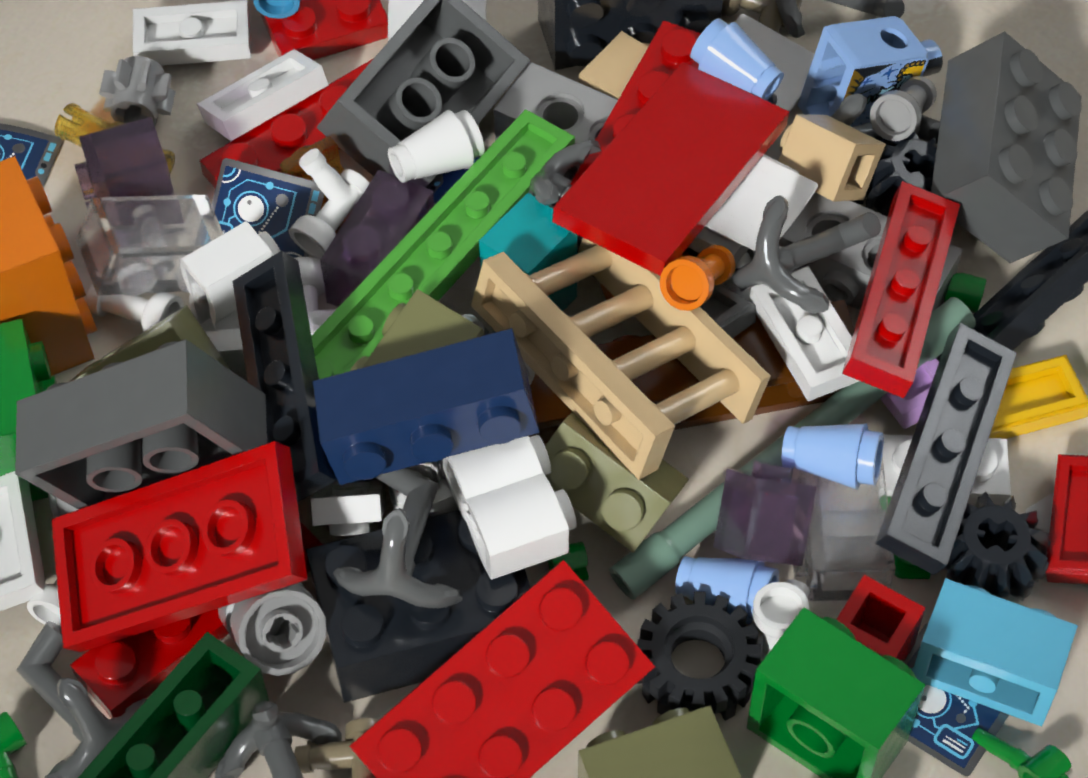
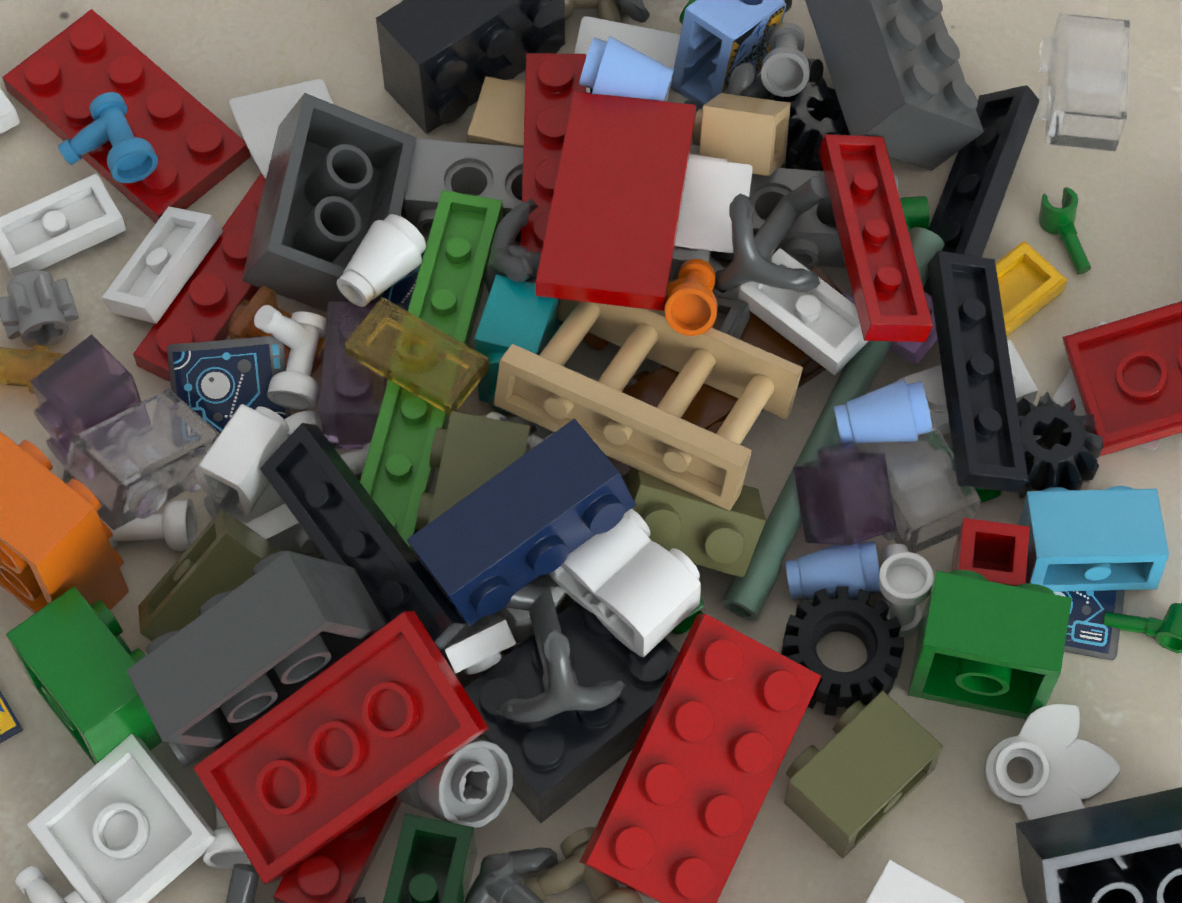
camera: 25 degrees left, 5 degrees up
none -> clear yellow plate [344,297,489,415]

